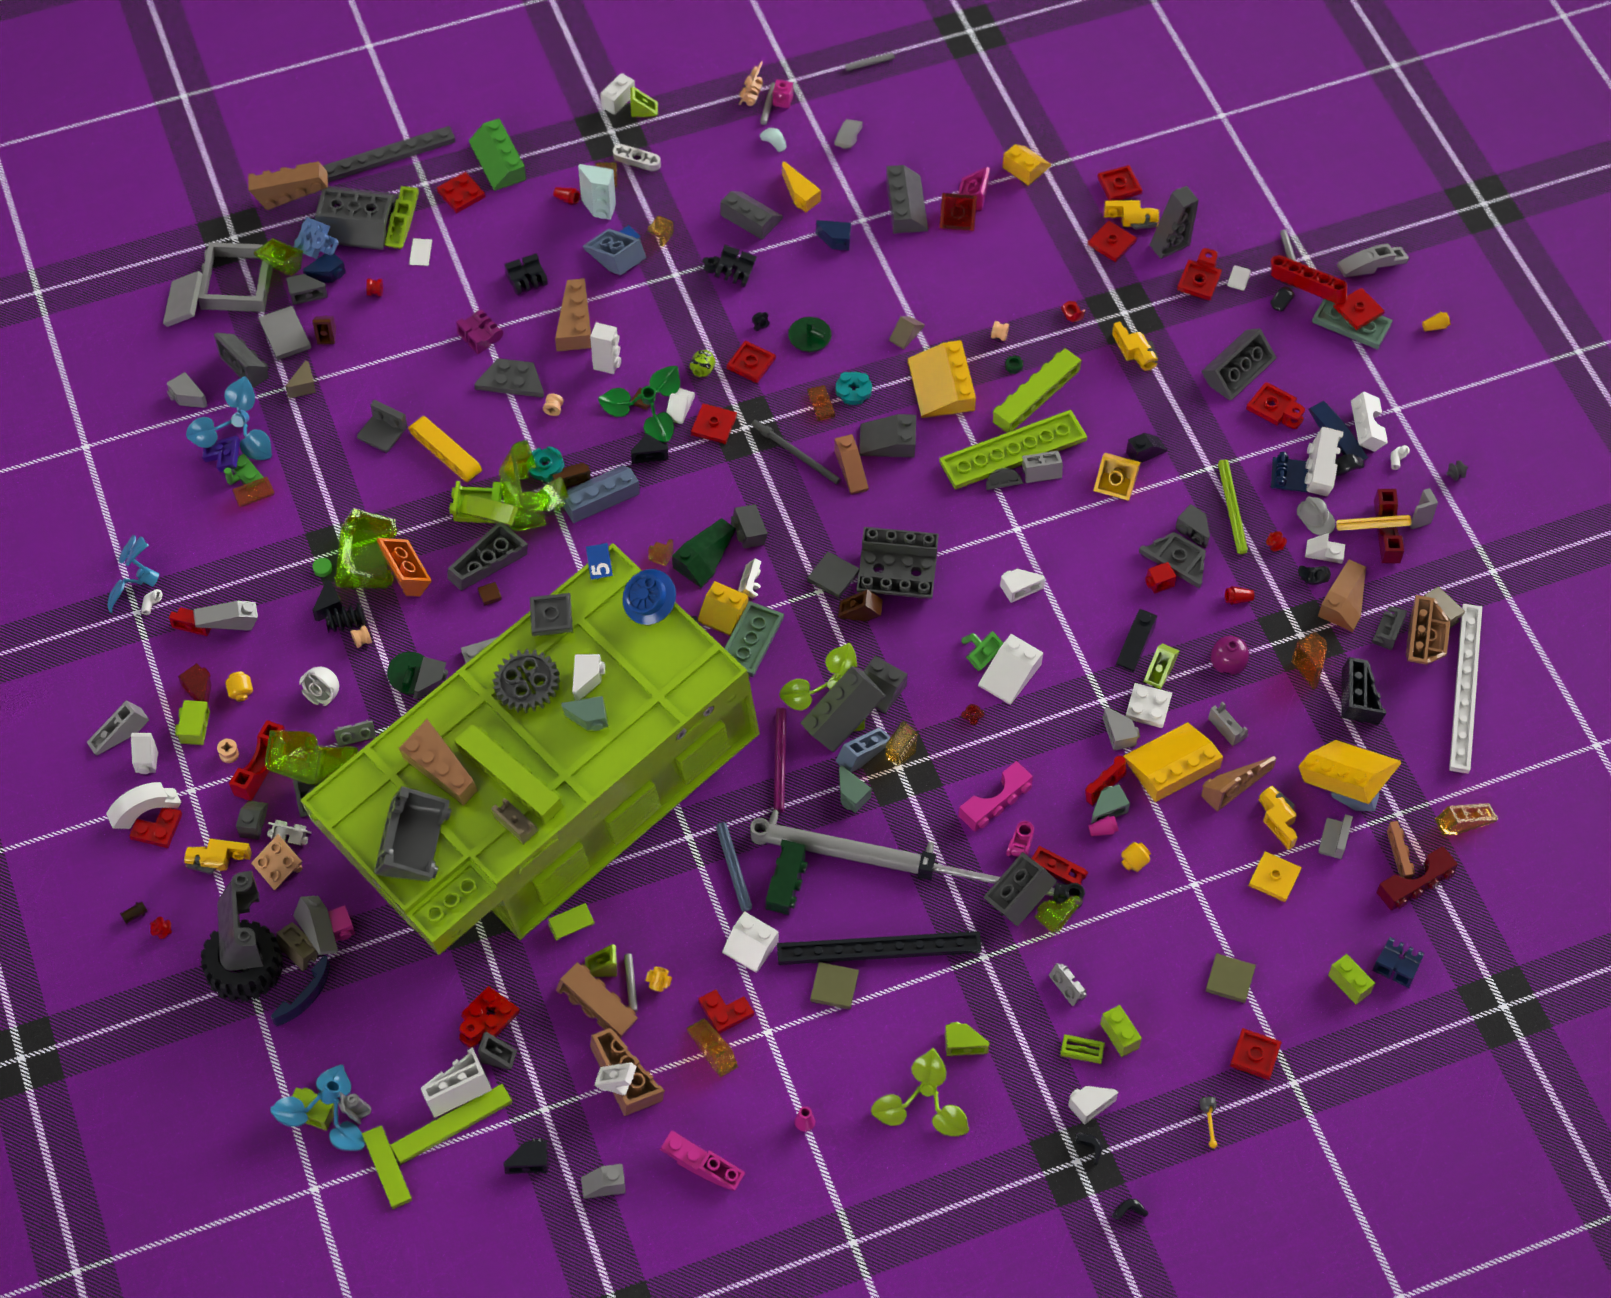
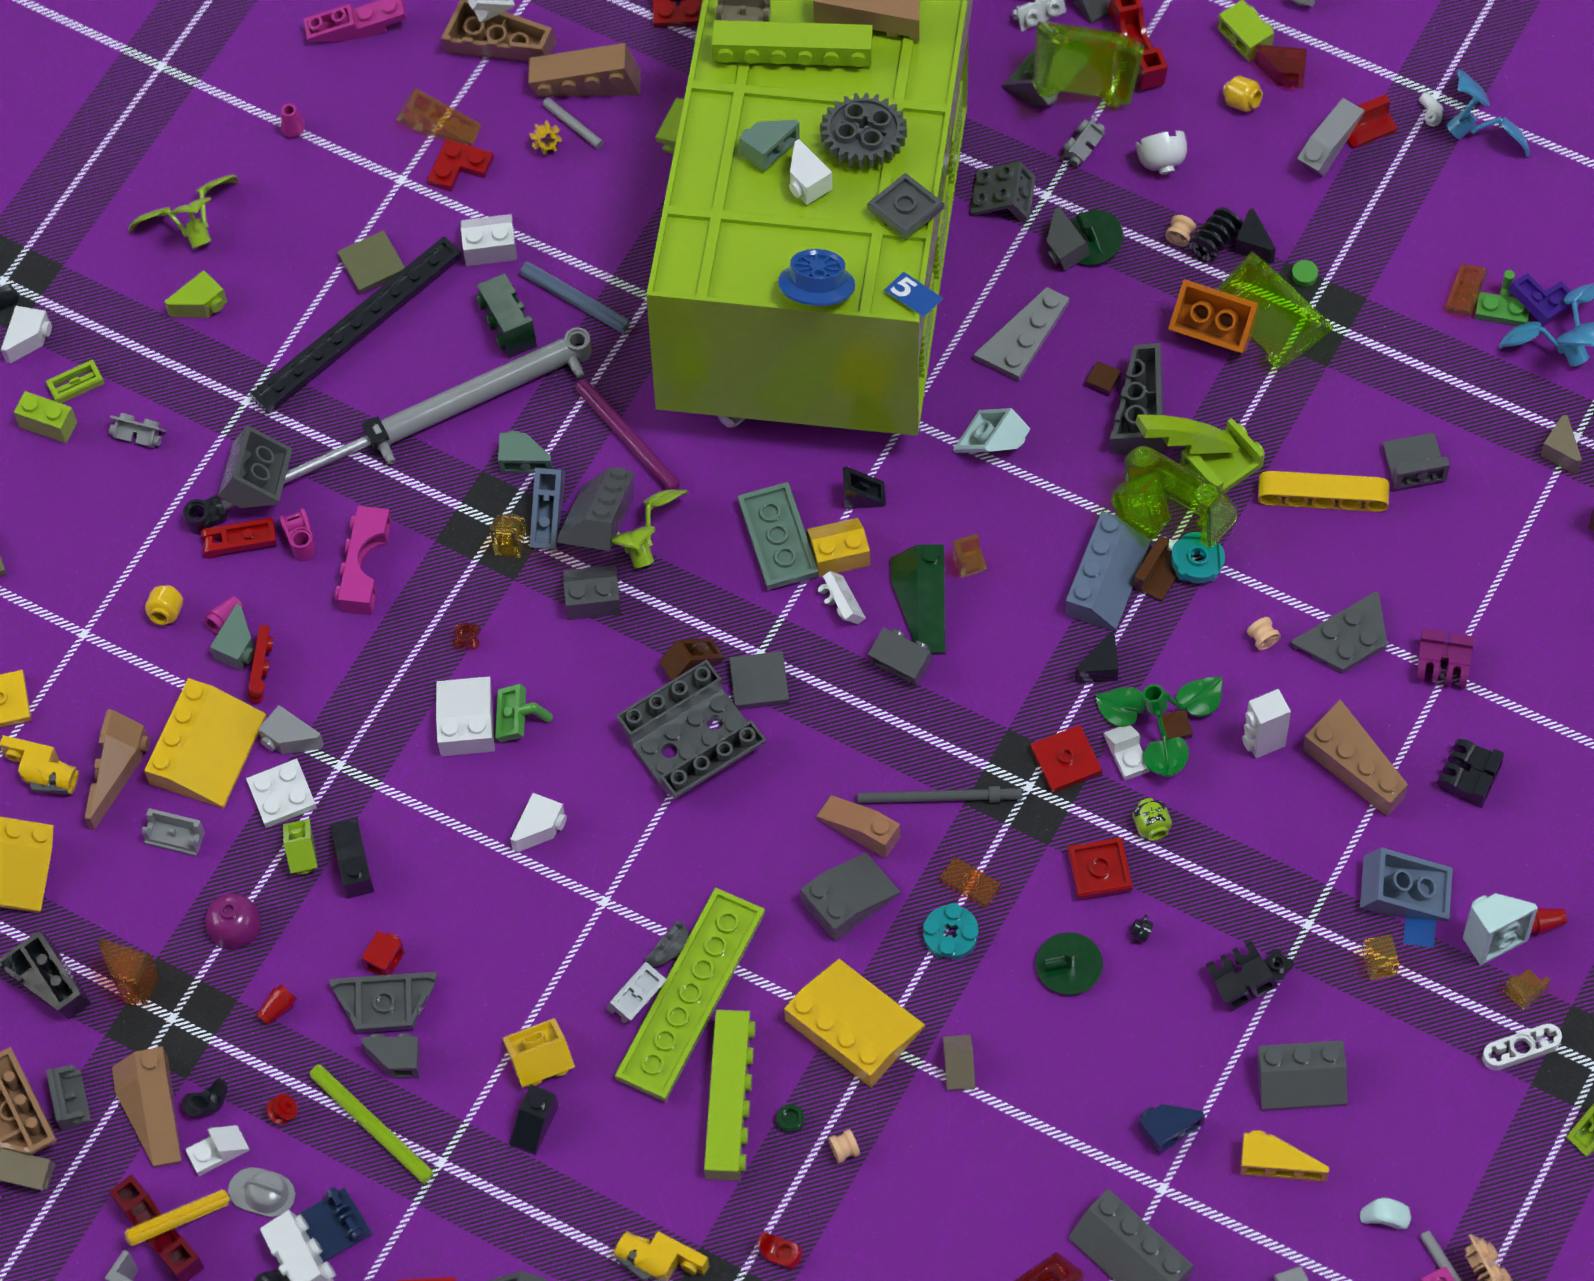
camera: 145 degrees right, 5 degrees up
light nougat wheel [217,739,239,763] -> none
lime slope [585,944,617,977] -> none
clear neon green arch [1035,896,1083,933] -> none

